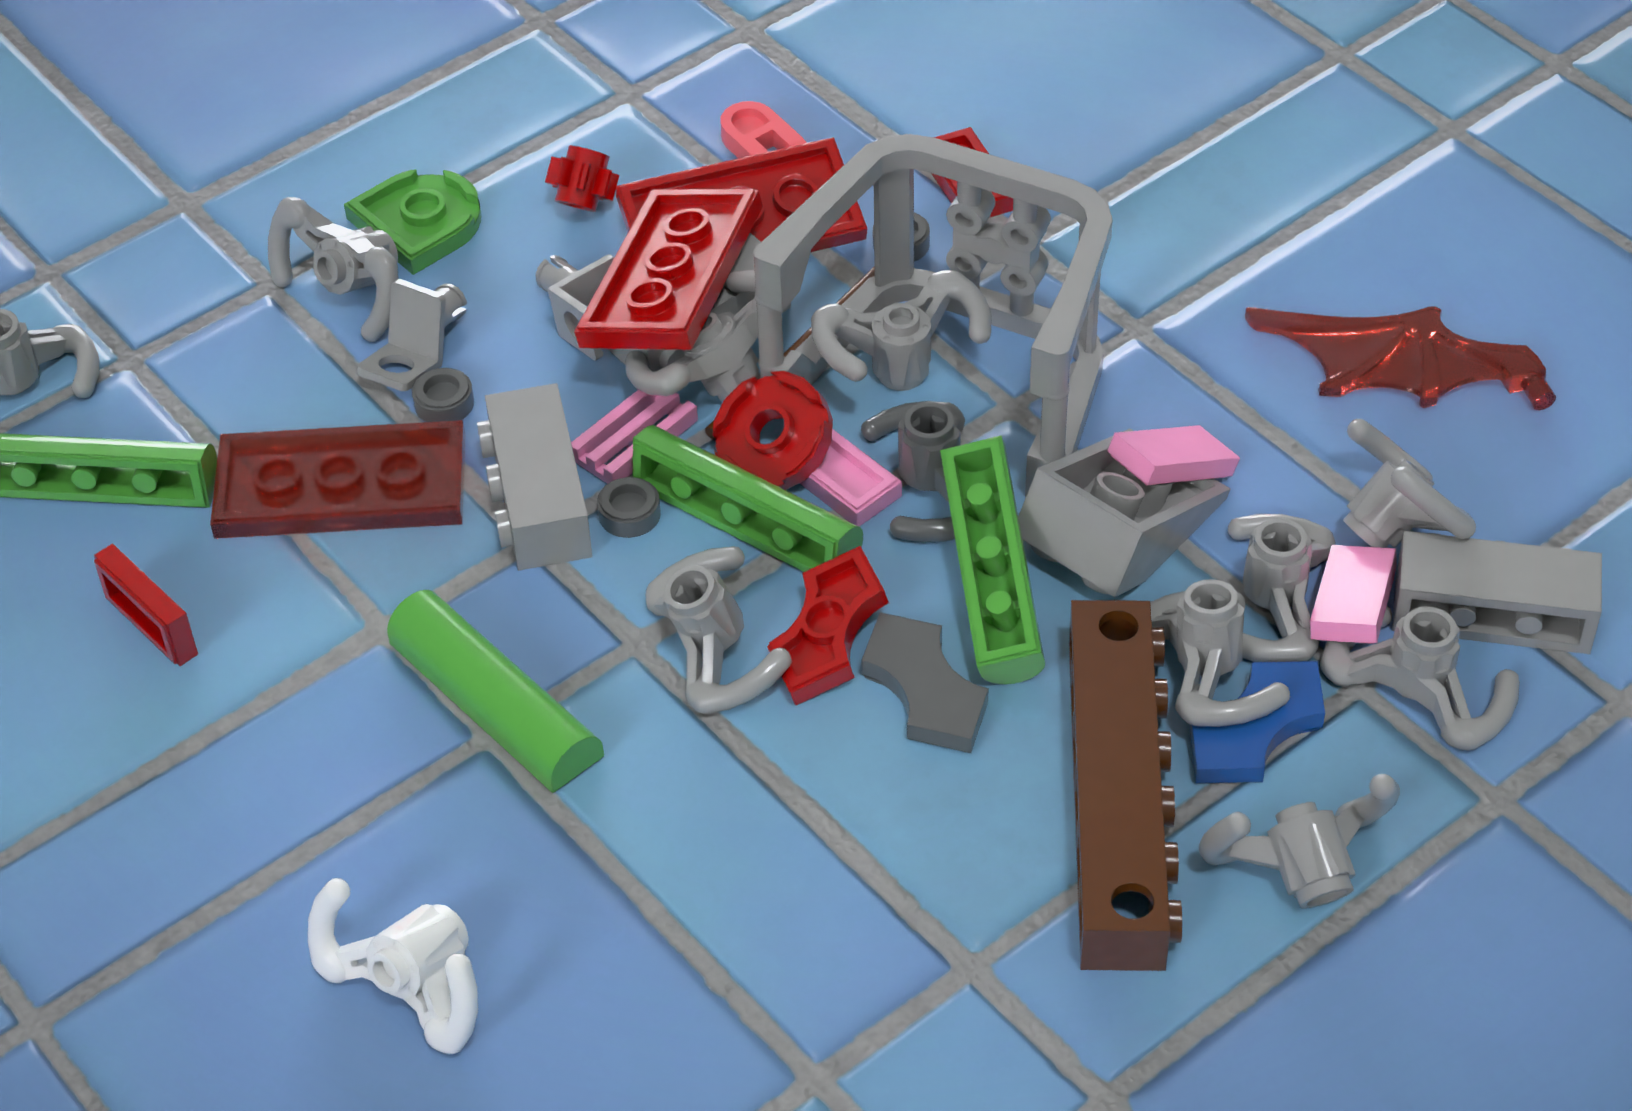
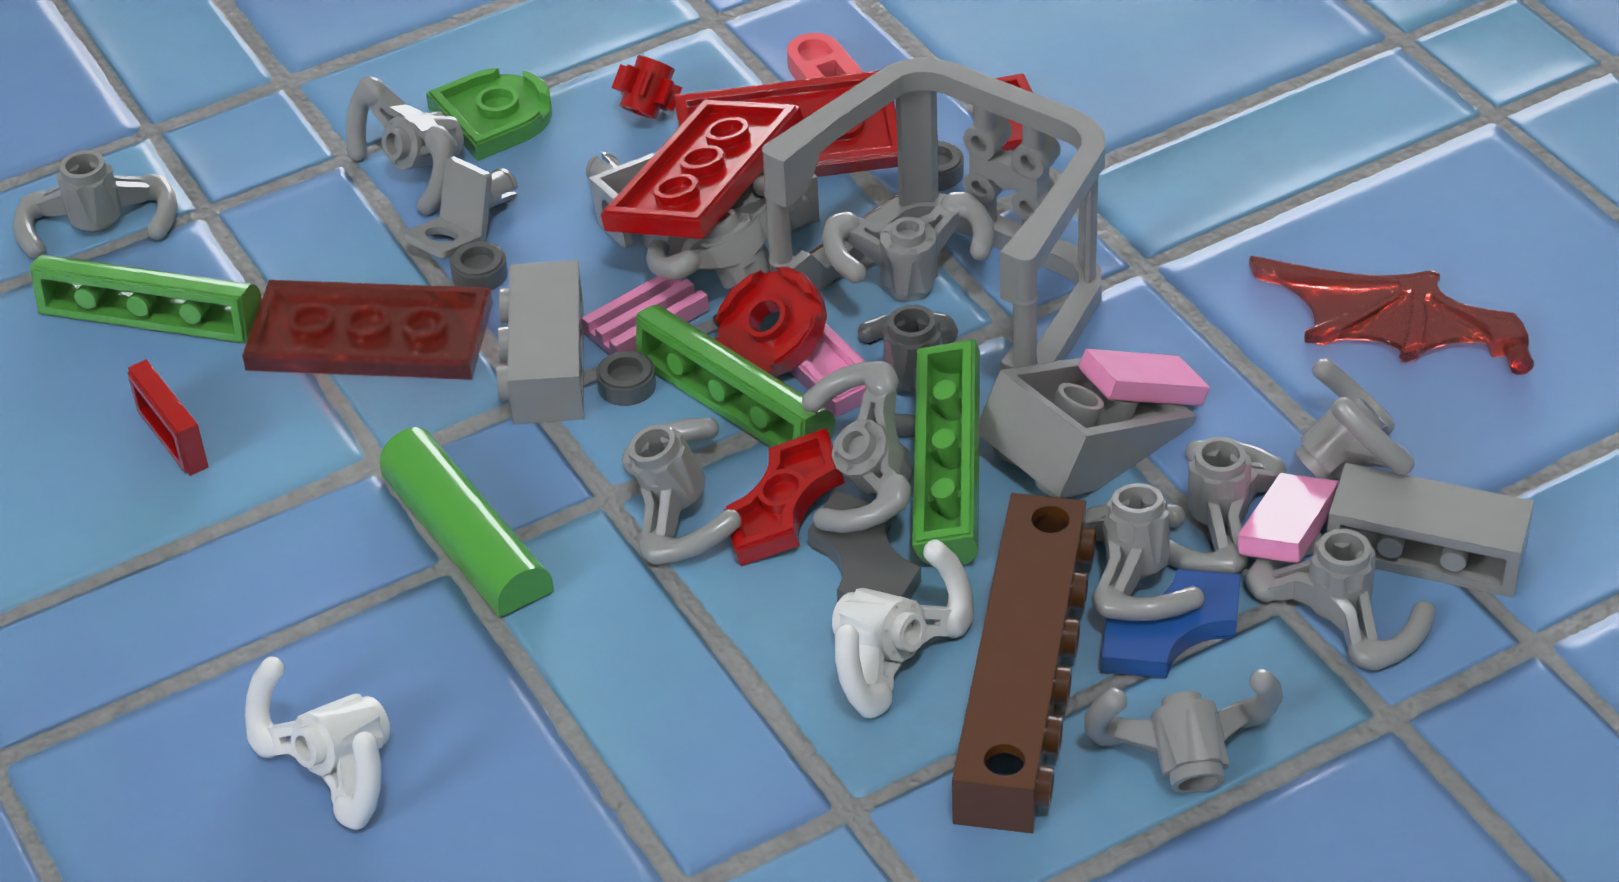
camera: 10 degrees right, 5 degrees down
none -> light grey piece [802,361,913,533]
none -> white piece [832,539,974,719]

